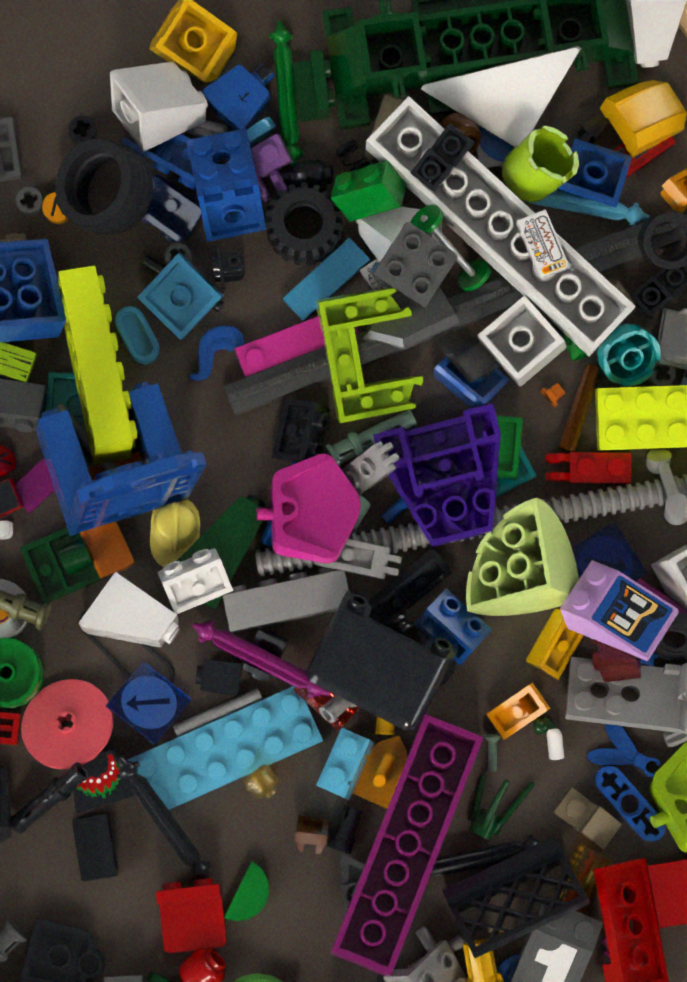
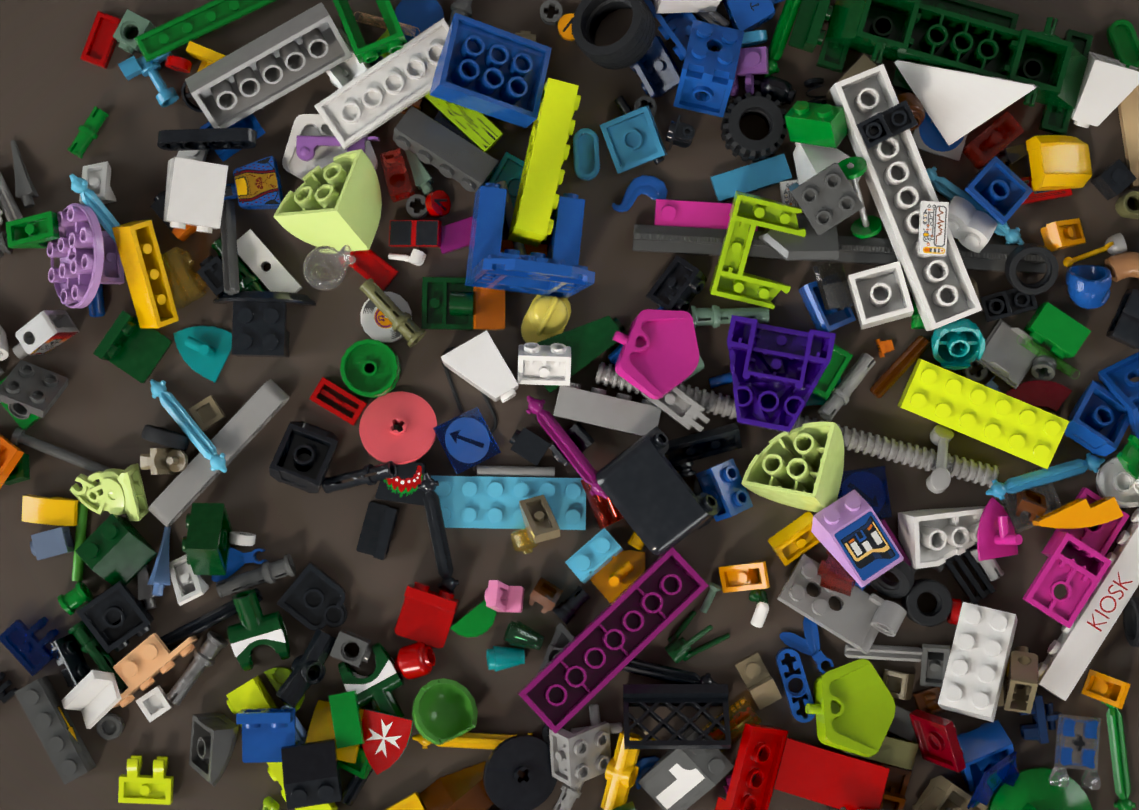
camera: 30 degrees right, 5 degrees up
light grey pin [319,695,355,723] -> none
light grey hinge [341,442,400,495] -> none
lime cylinder [502,126,579,202] -> none
red hinge [545,452,631,485] -> none
none -> bright pink bracket [485,580,525,613]
none -> teal cone [486,646,525,672]
none -> clear green cone [504,621,544,651]
none -> dark tan slope [519,495,561,543]
none -> light grey pin [817,353,876,421]
none -> white brick [948,196,998,253]
none -> clear red brick [963,111,1024,169]

